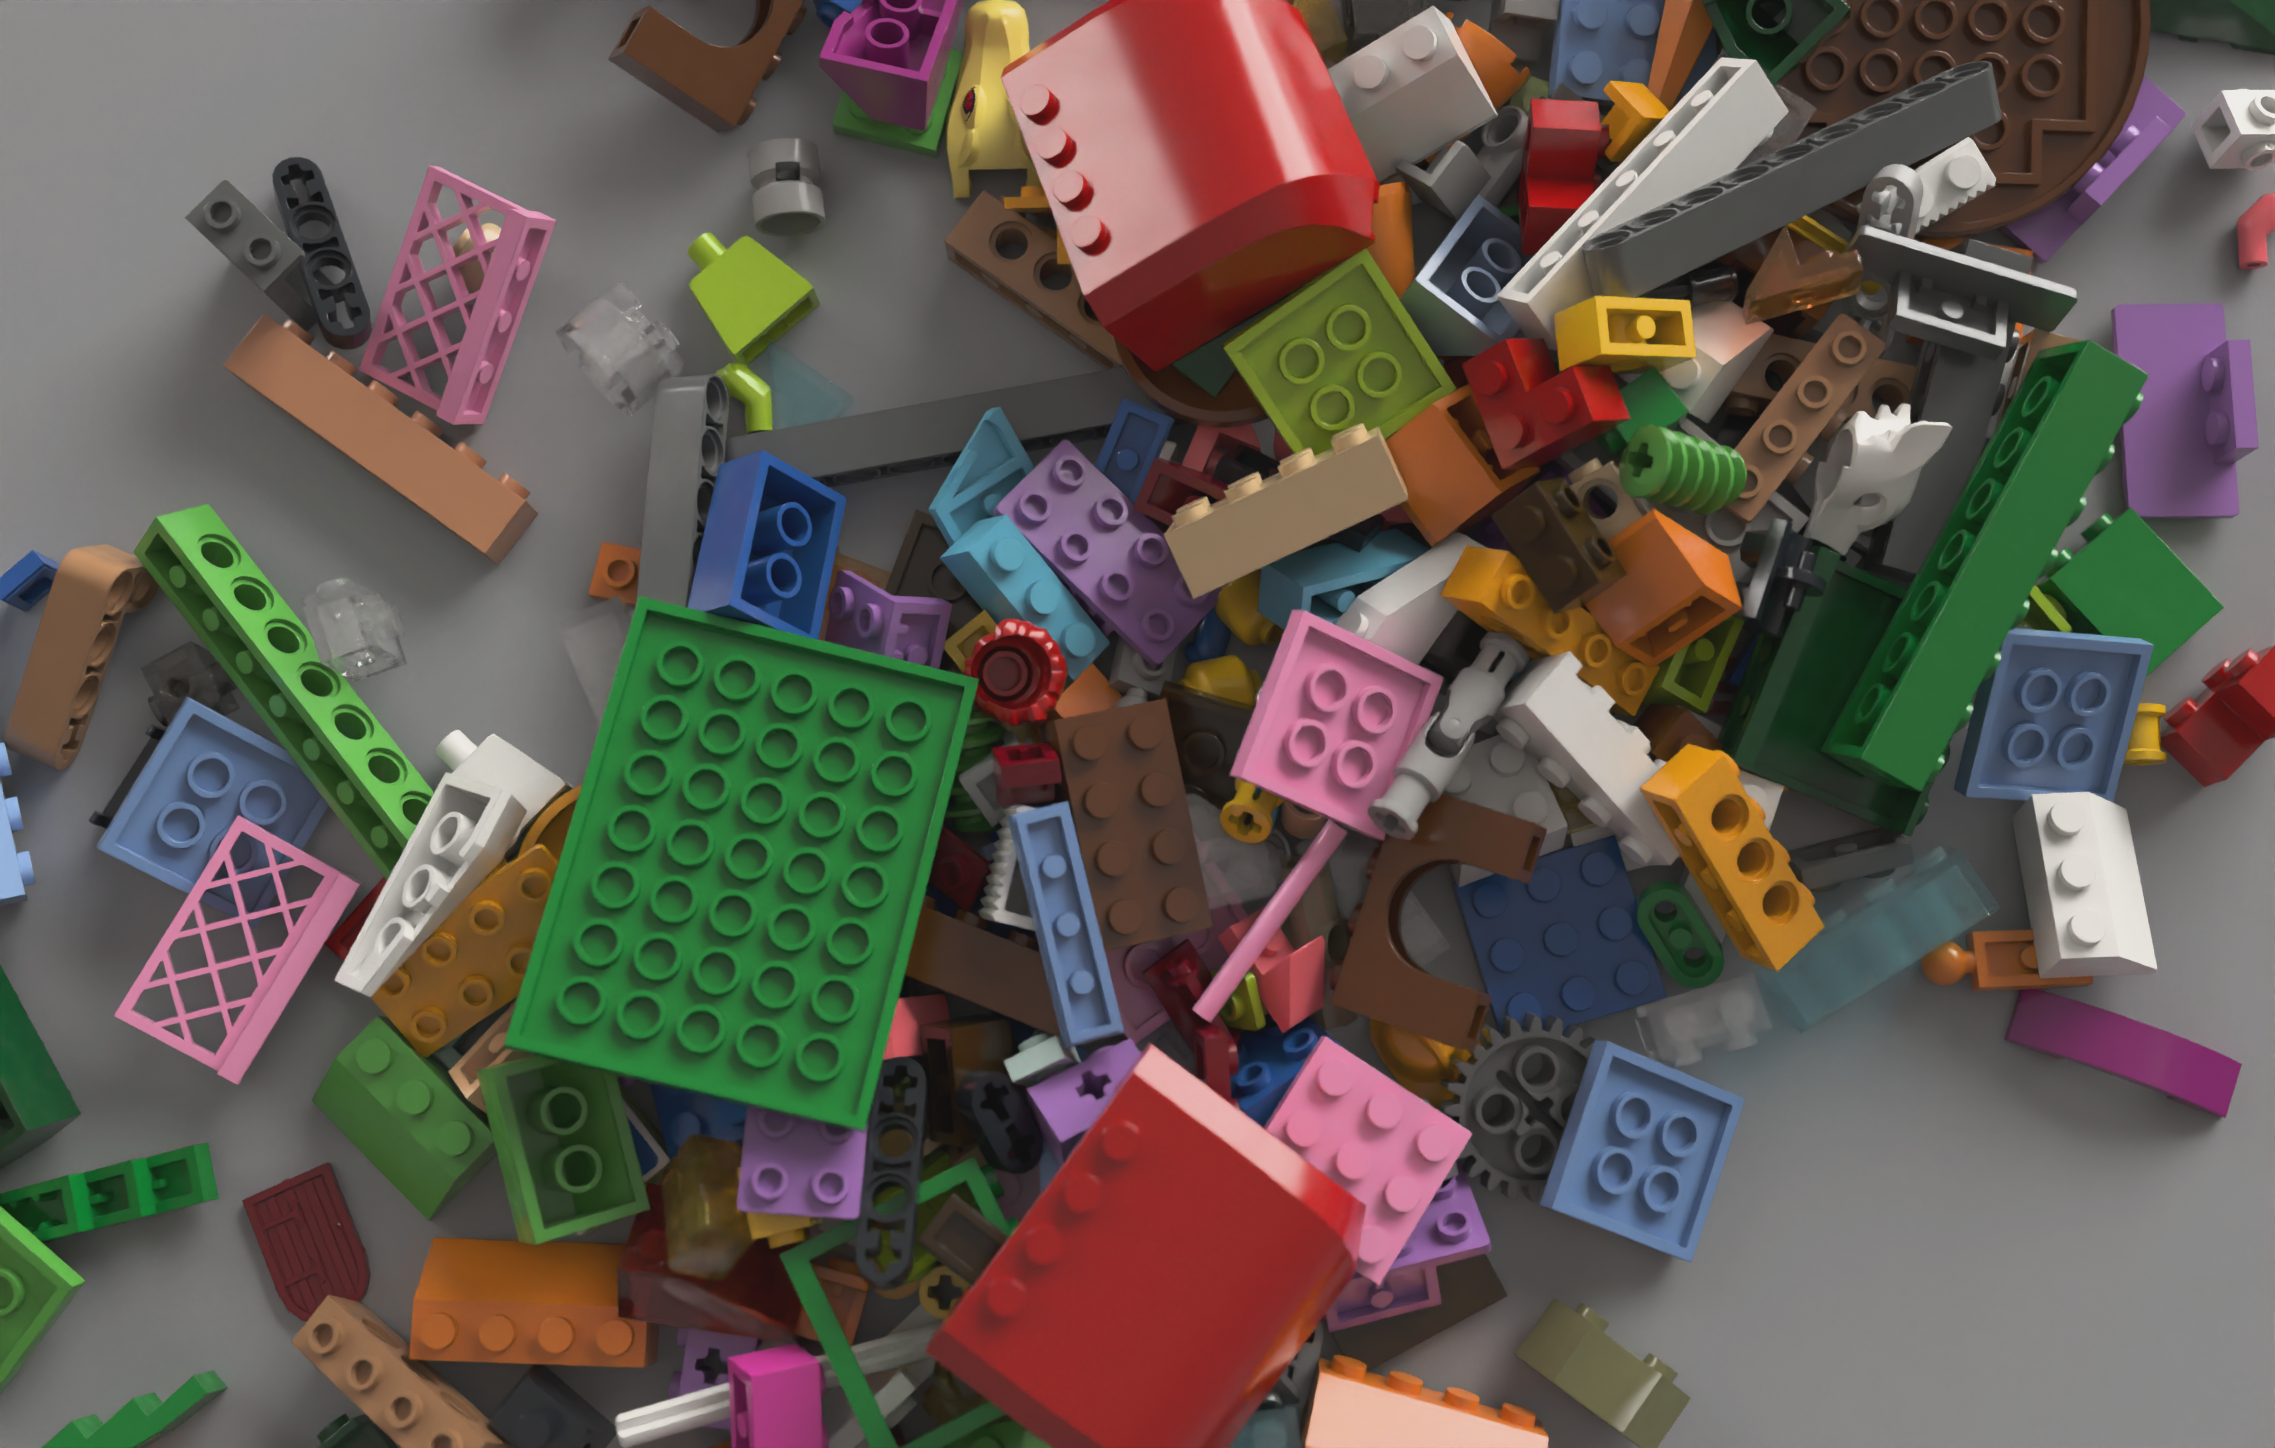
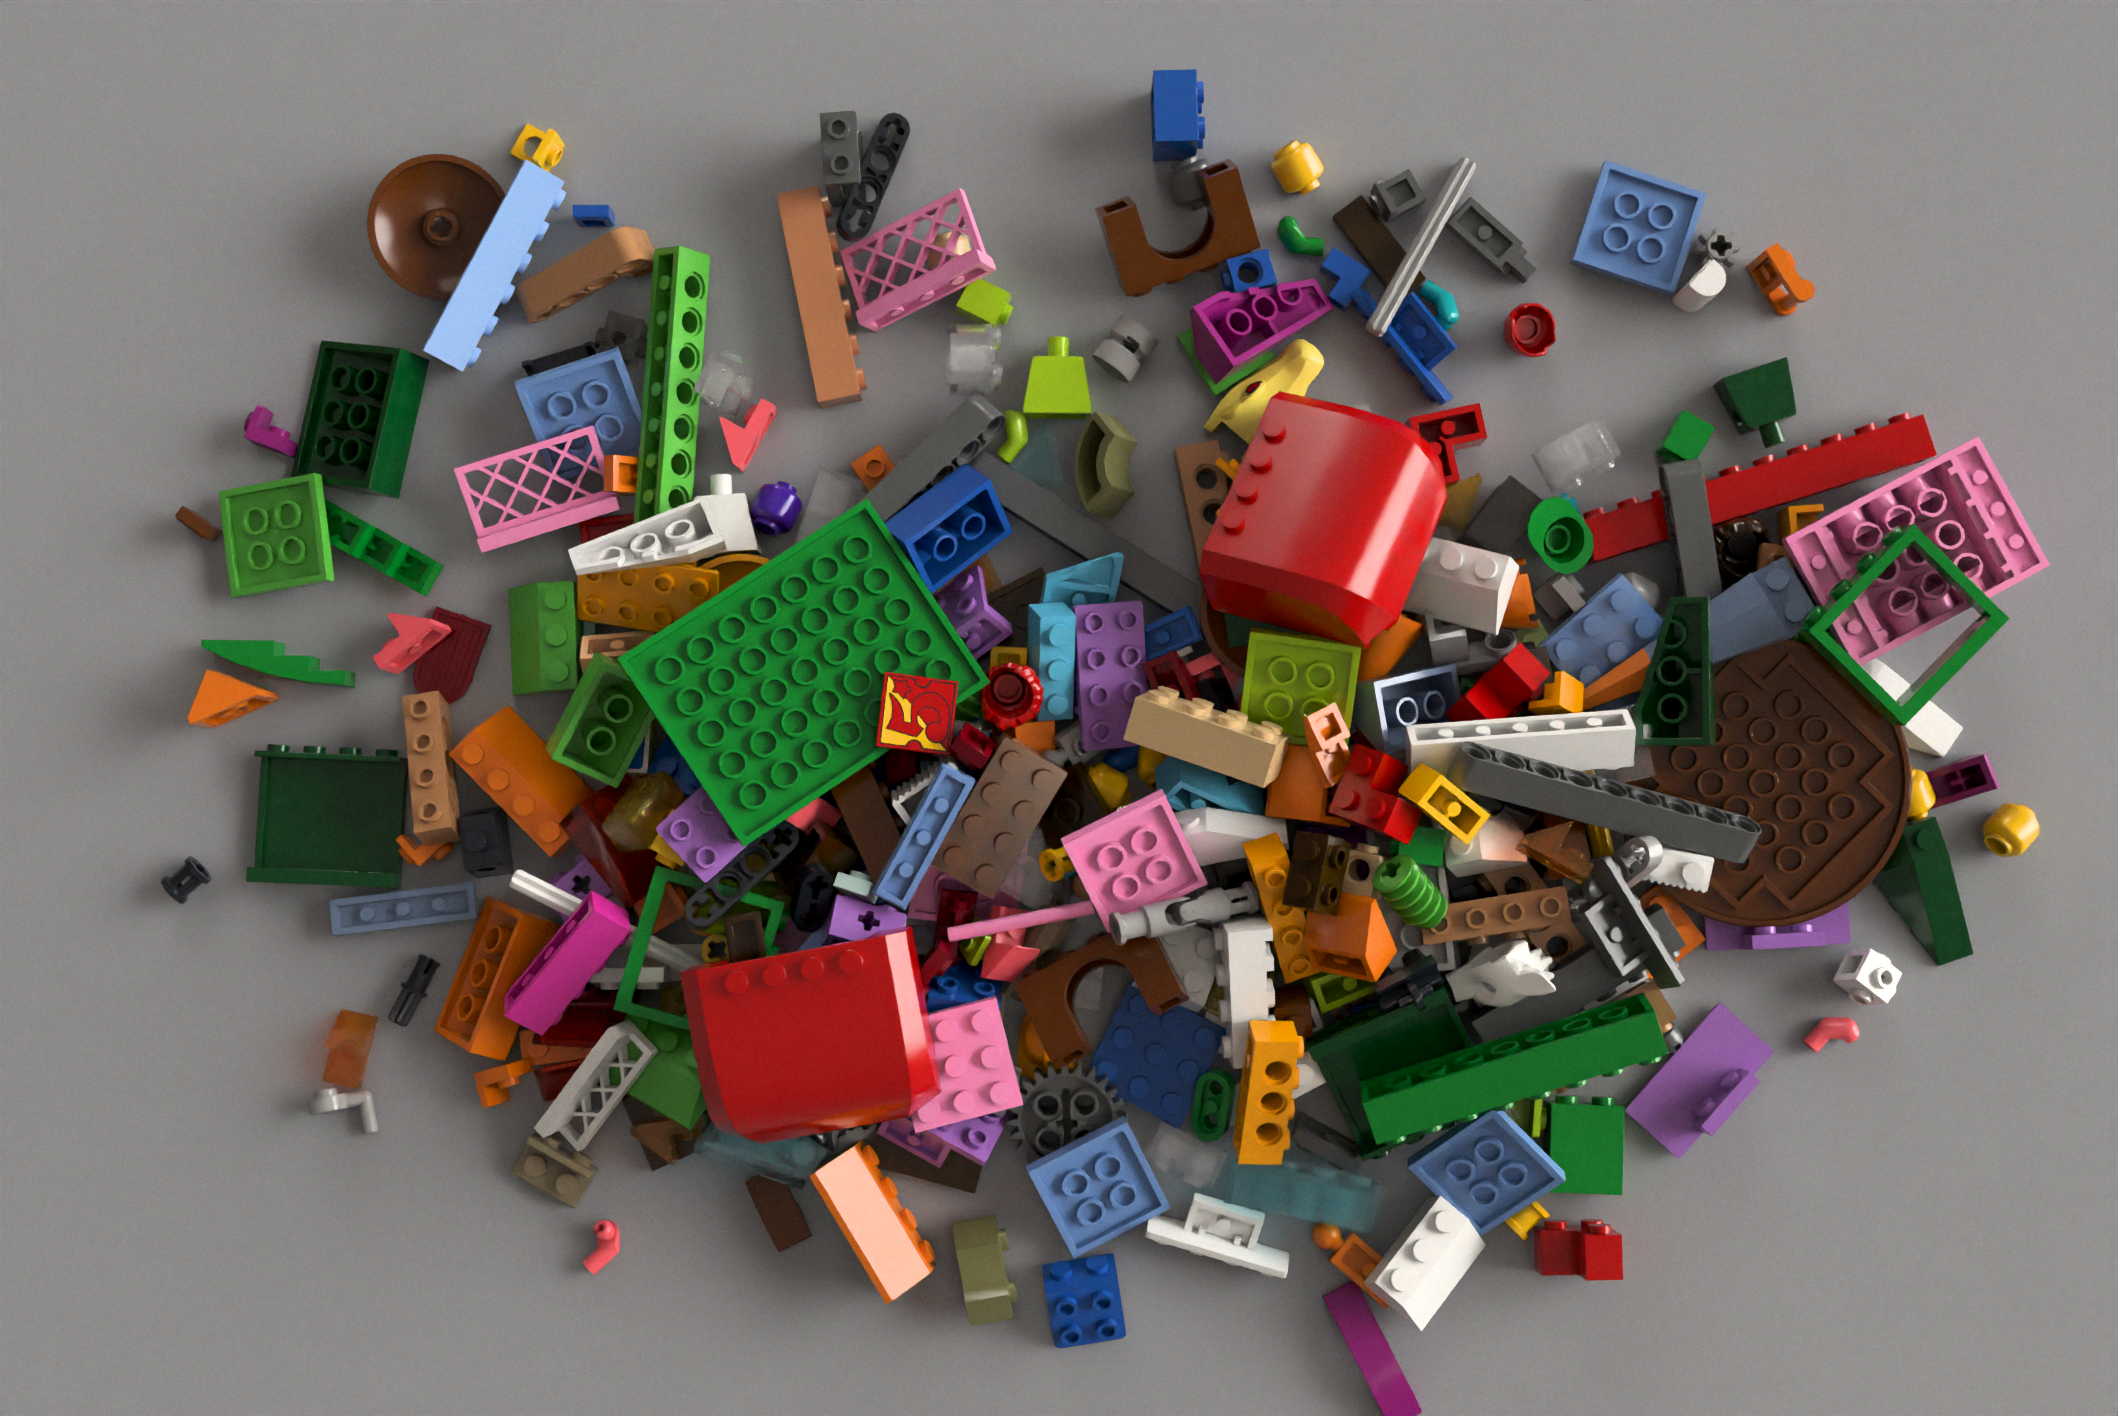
camera: 40 degrees right, 5 degrees up
none -> coral slope [372,613,452,675]
none -> orange bracket [604,455,638,496]
none -> coral slope [719,398,778,472]
none -> dark purple head [750,481,803,537]
none -> tile [875,672,958,756]
none -> lime brick [956,278,1014,332]
none -> blue bracket [1042,1253,1126,1348]
none -> olive brick [1074,411,1138,519]
none -> white bracket [1145,1192,1289,1279]
none -> orange slope [1303,703,1351,789]

